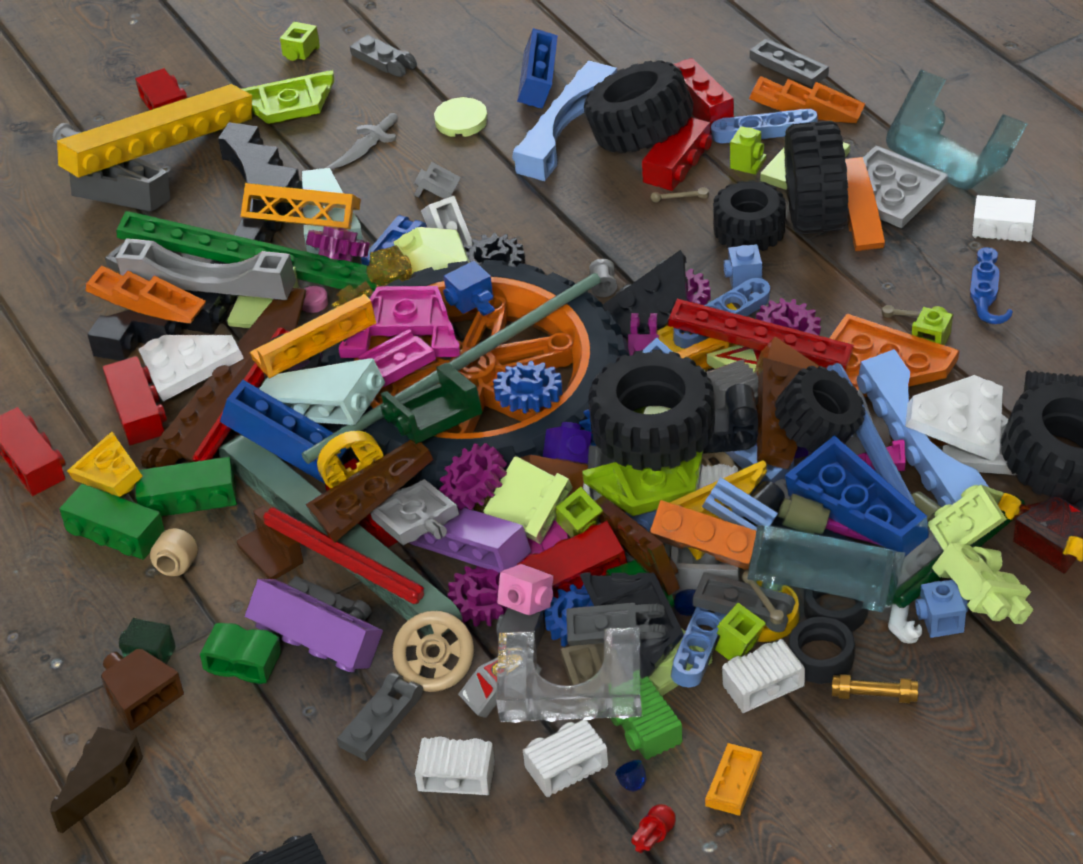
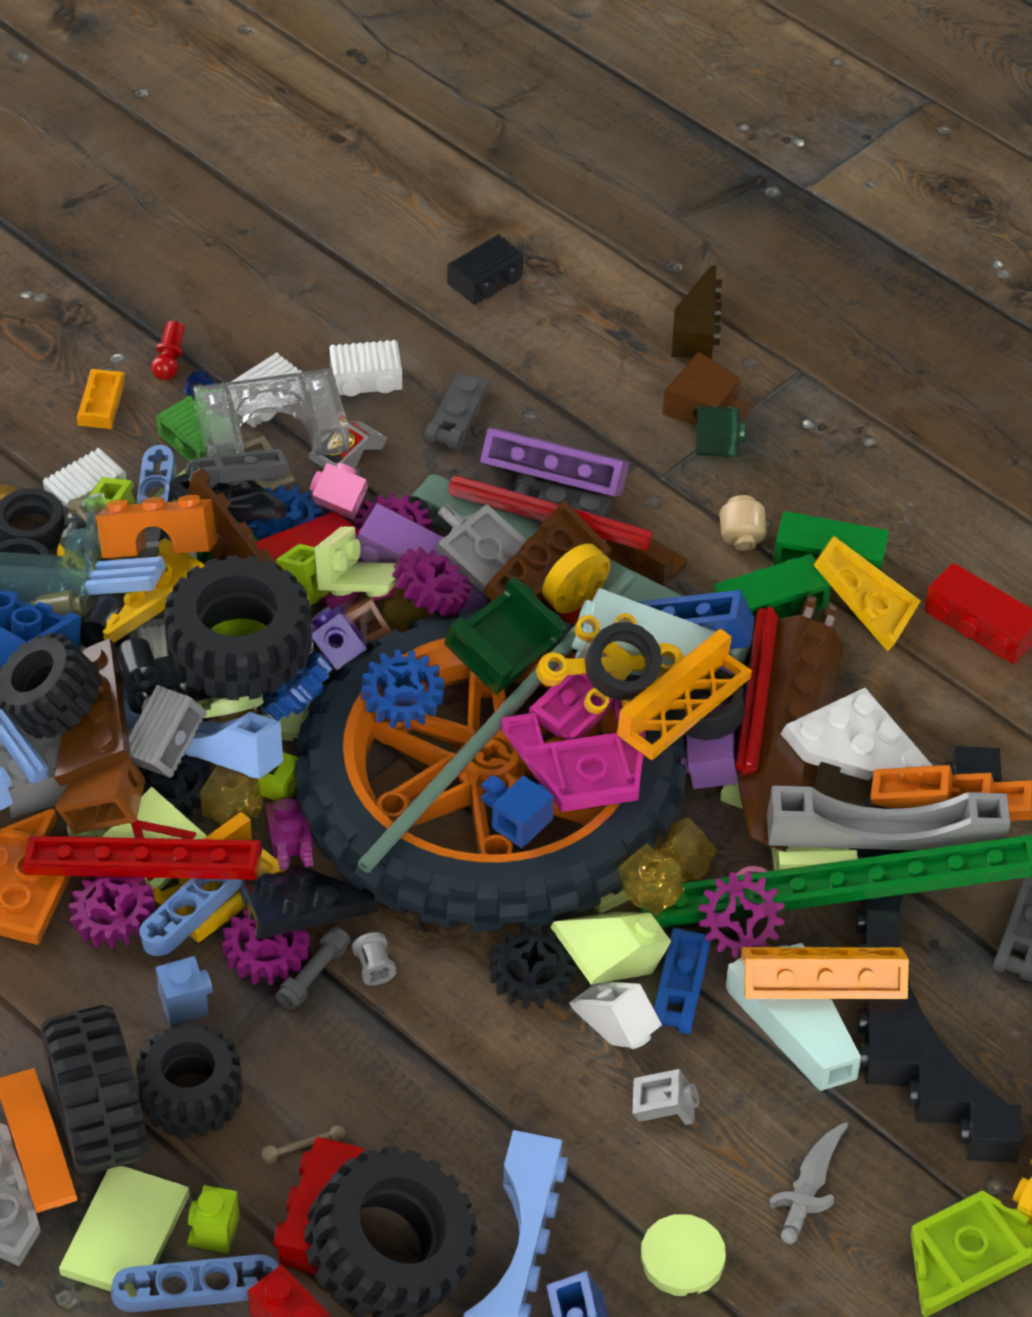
camera: 160 degrees right, 5 degrees up
brick [102,356,167,446] -> none
green brick [200,623,281,684] -> none
tan plate [393,611,474,692] -> none
none -> yellow plant [536,613,684,714]
none -> black tyre [585,622,662,700]

